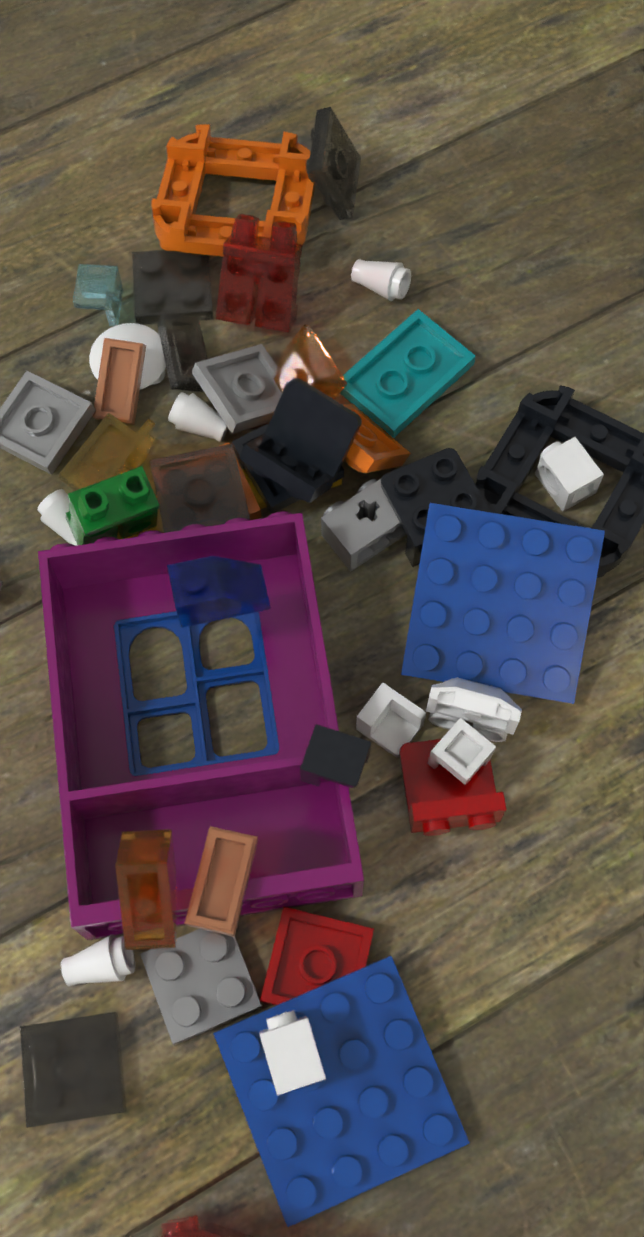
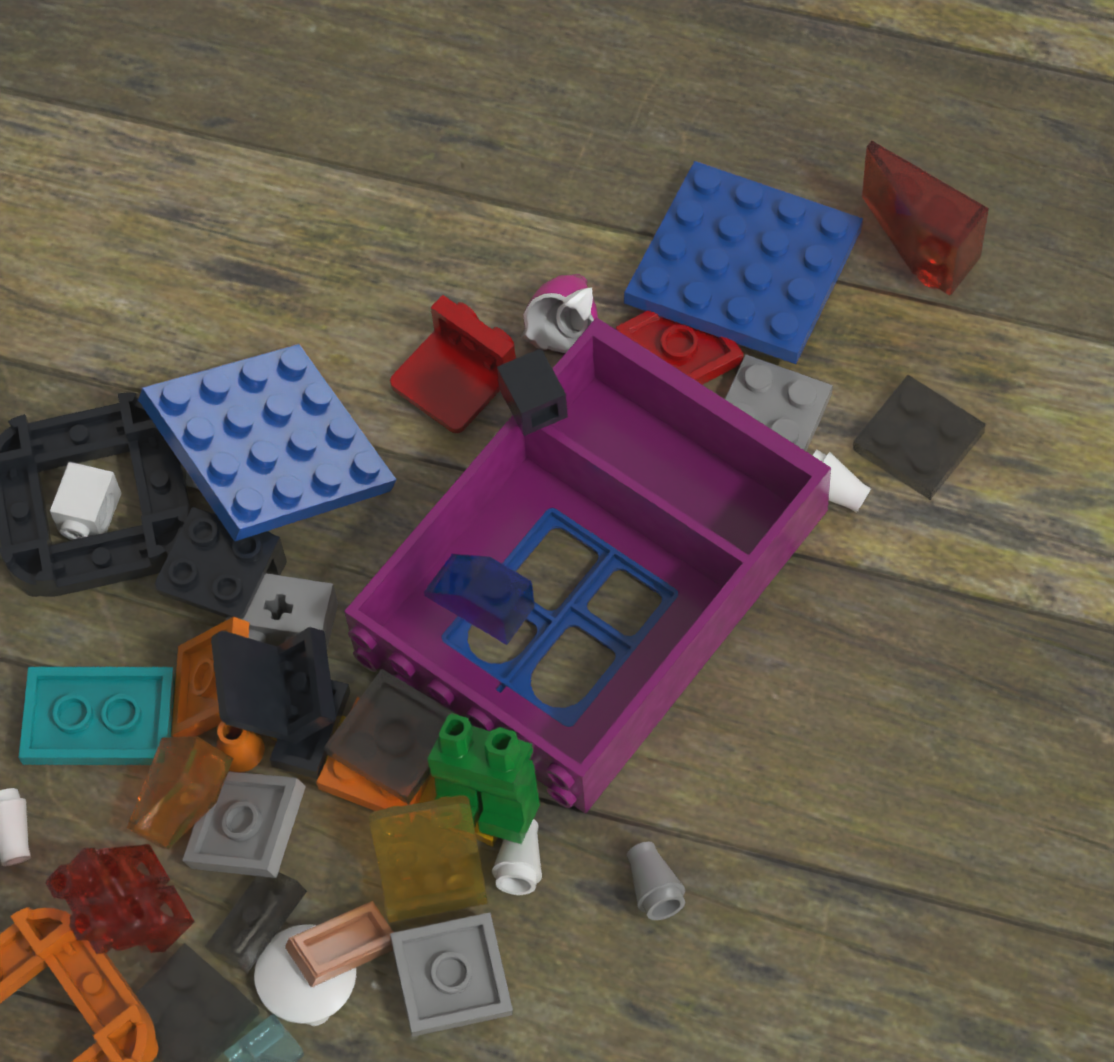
camera: 130 degrees left, 5 degrees down
clear orange slope [115,829,176,950] -> none
white cone [168,392,229,442] -> none
nougat tile [185,826,258,937] -> none
white brick [259,1010,326,1095] -> none
white panel [356,682,426,757] -> none
white slope [426,677,522,742] -> none
white panel [427,717,496,785] -> none
none -> white hat [521,274,598,353]

